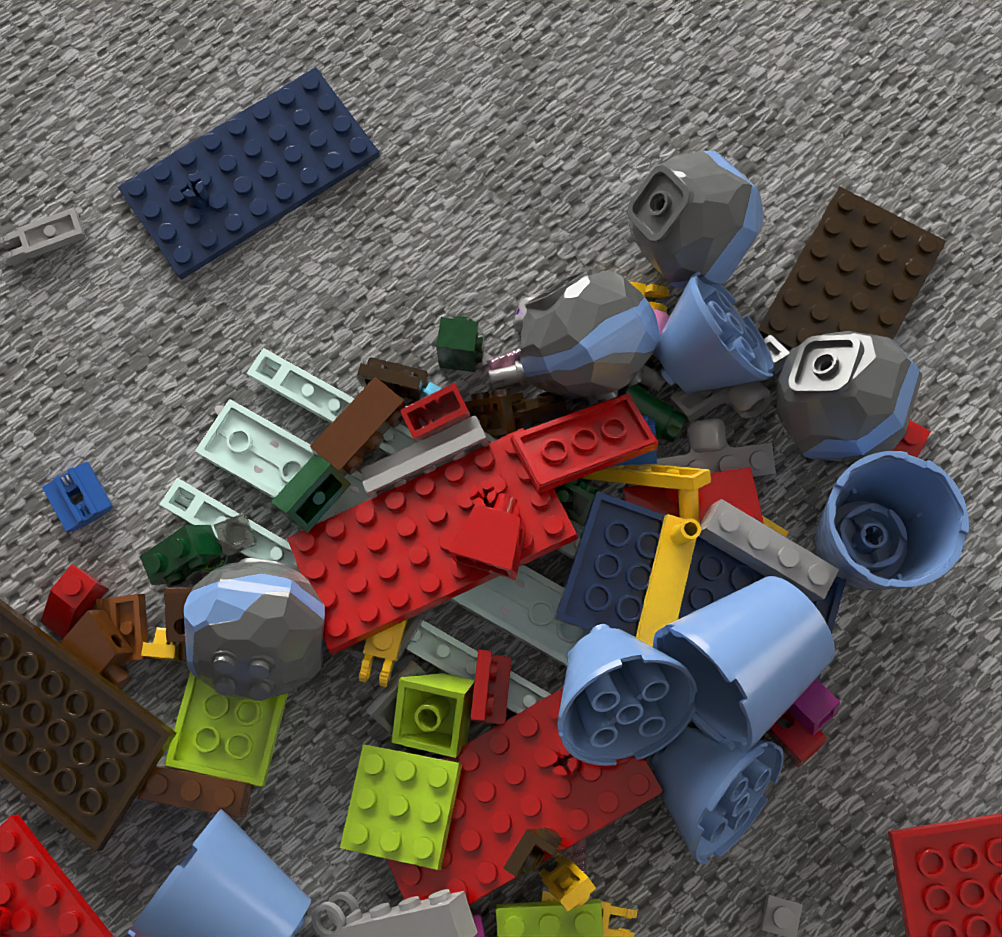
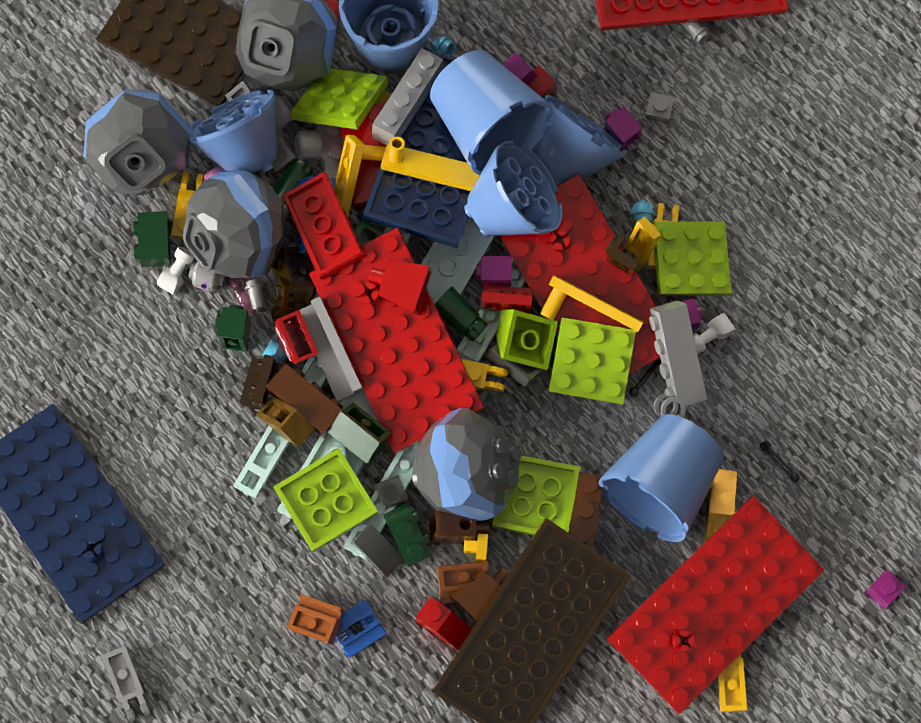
camera: 90 degrees left, 0 degrees up
none -> dark green brick [133,211,171,267]
none -> white leg [157,246,195,295]
none -> pearl gold slope [256,396,315,447]
none -> lime plate [273,448,378,552]
none -> dark orange plate [287,594,346,645]
none -> lime plate [290,68,389,130]
none -> dark grey slope [351,524,403,578]
none -> medium azure plate [431,36,455,56]
none -> dark green plant [435,286,488,342]
none -> magenta brick [476,256,512,287]
none -> yellow piece [540,275,644,332]
none -> magenta brick [604,107,642,150]
none -> black hinge [629,358,662,397]
none -> medium azure plate [630,201,655,224]

